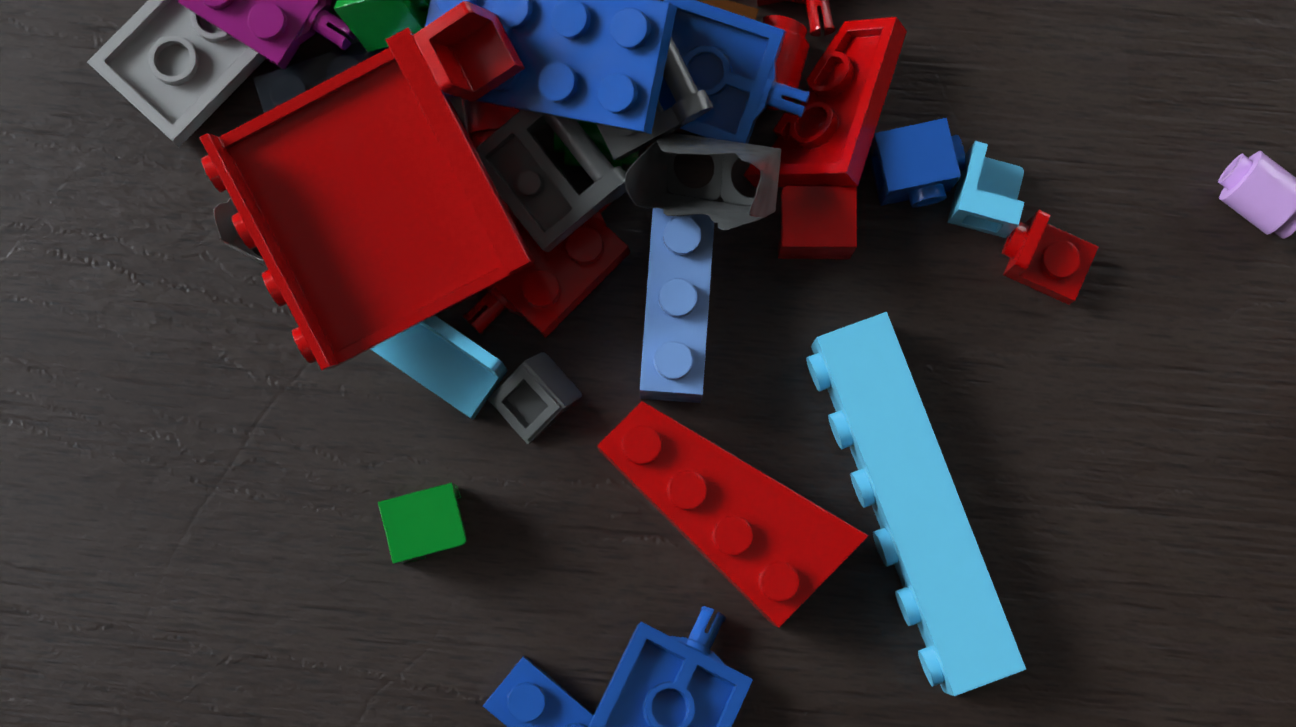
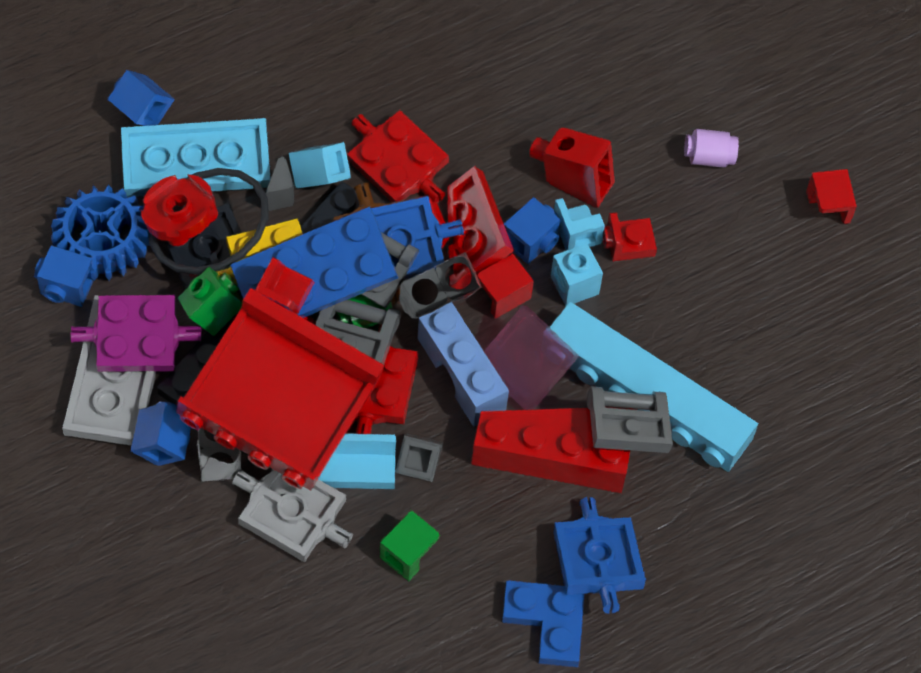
camera: 40 degrees left, 20 degrees down
none -> blue brick [131,402,191,466]
none -> light grey plate [232,469,353,562]
none -> clear pink tile [484,305,579,410]
none -> red torso [529,127,615,209]
none -> medium azure brick [550,243,603,306]
none -> dark grey plate [587,386,673,453]

